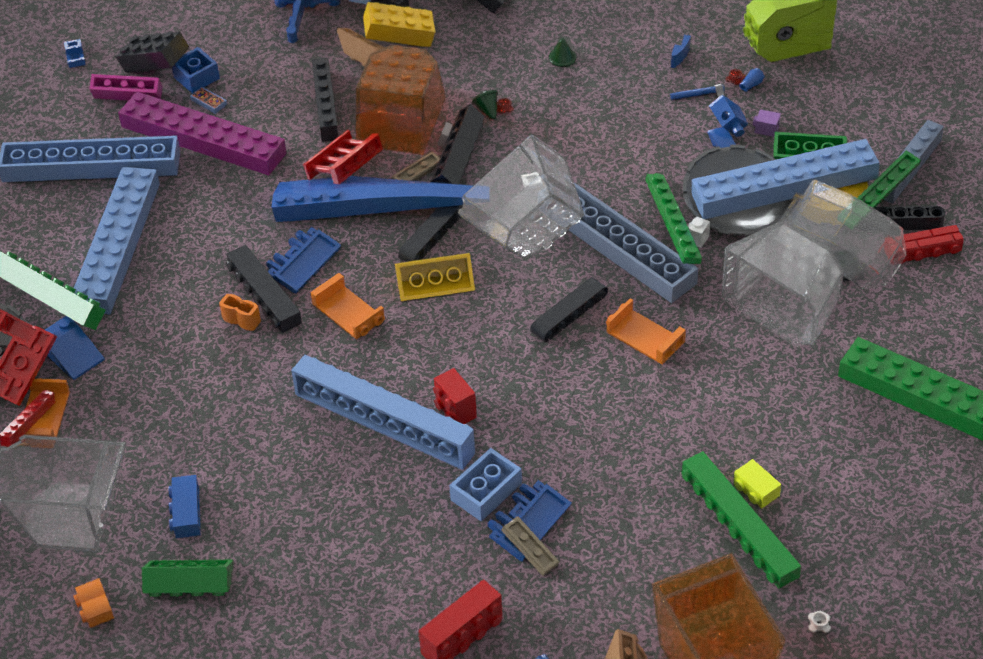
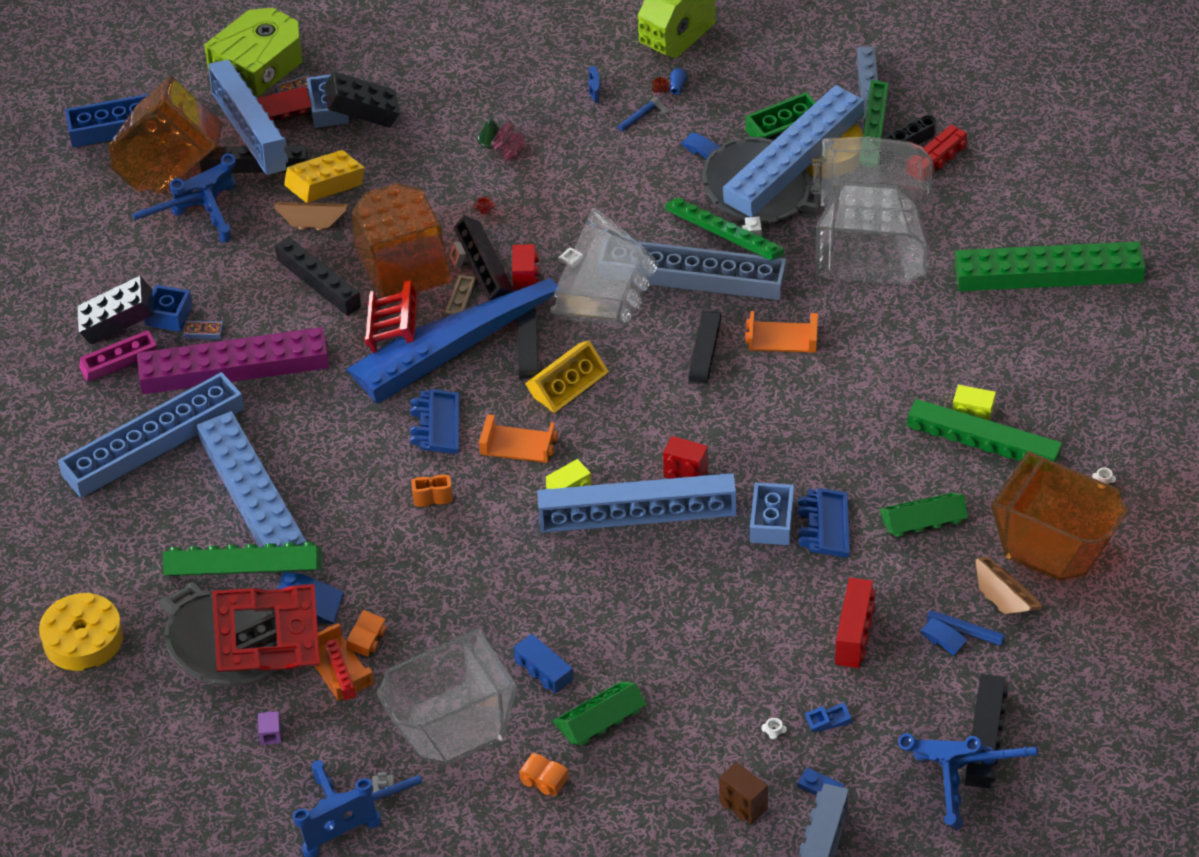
camera: 35 degrees left, 0 degrees up
blue slope [64,39,86,68] -> none
black brick [226,245,302,333] -> none
dark green hat [471,90,498,120] -> none
dark tan tile [501,516,559,576] -> none
blue torso [709,95,748,137] -> none
medium lavender brick [753,110,781,137] -> none
none -> orange brick [346,610,387,657]
none -> clear pink brick [490,121,525,160]
none -> red brick [512,244,540,291]
none -> neon yellow brick [546,459,592,489]
none -> green slope [879,492,968,537]

